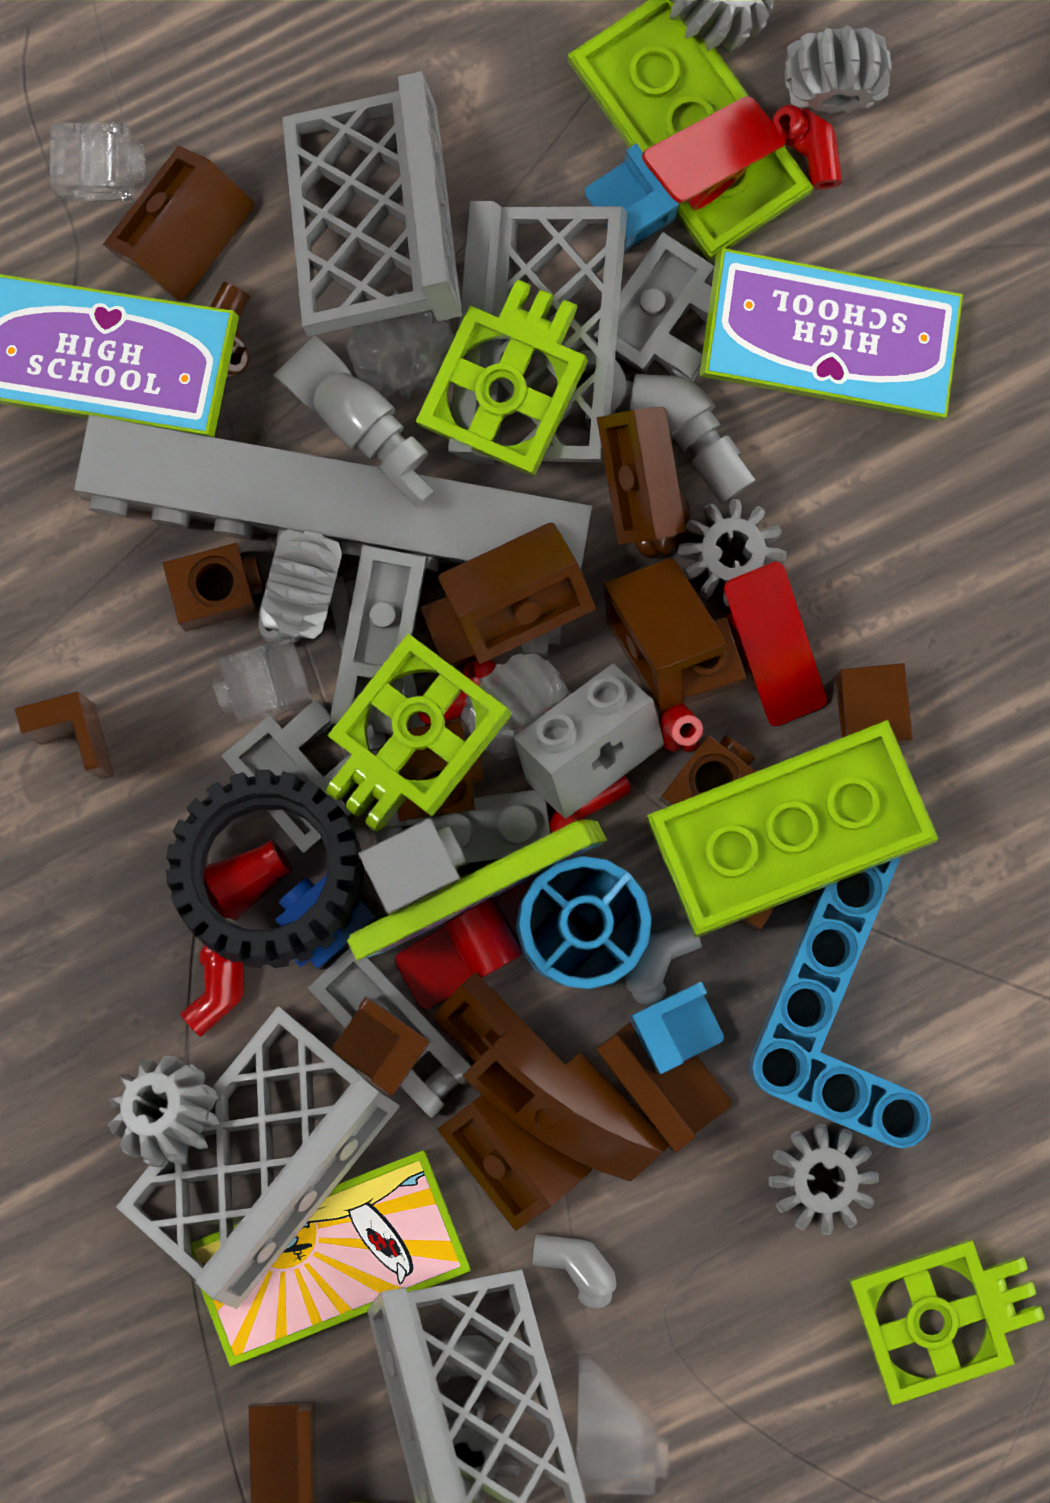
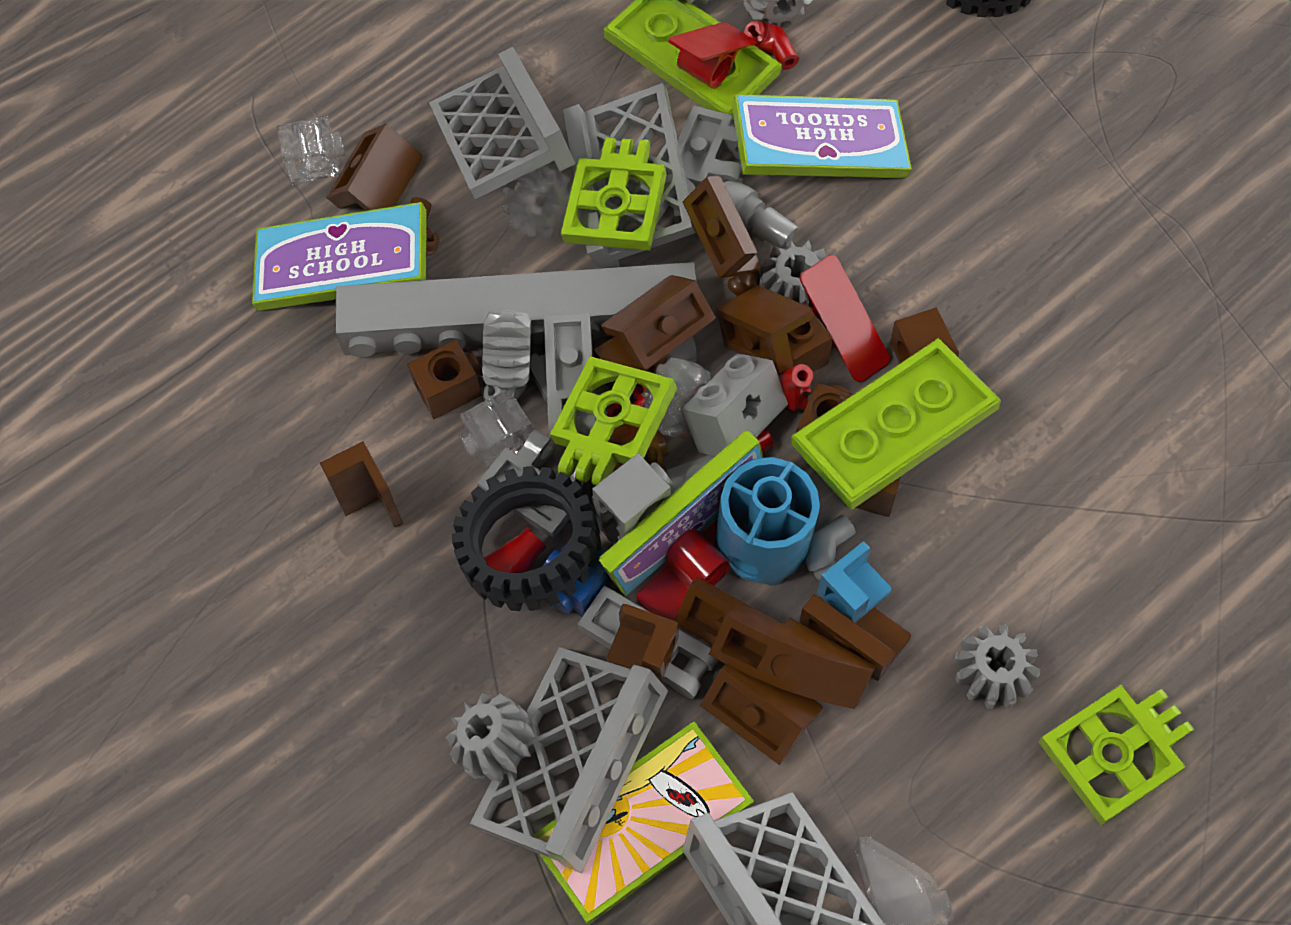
camera: 10 degrees left, 20 degrees down
red arm [180,945,244,1037] -> none
light grey piece [272,336,435,508] -> none
light grey arm [532,1234,617,1309] -> none
dark azure panel [585,144,679,254] -> none
dark azure beam [748,857,931,1148] -> none

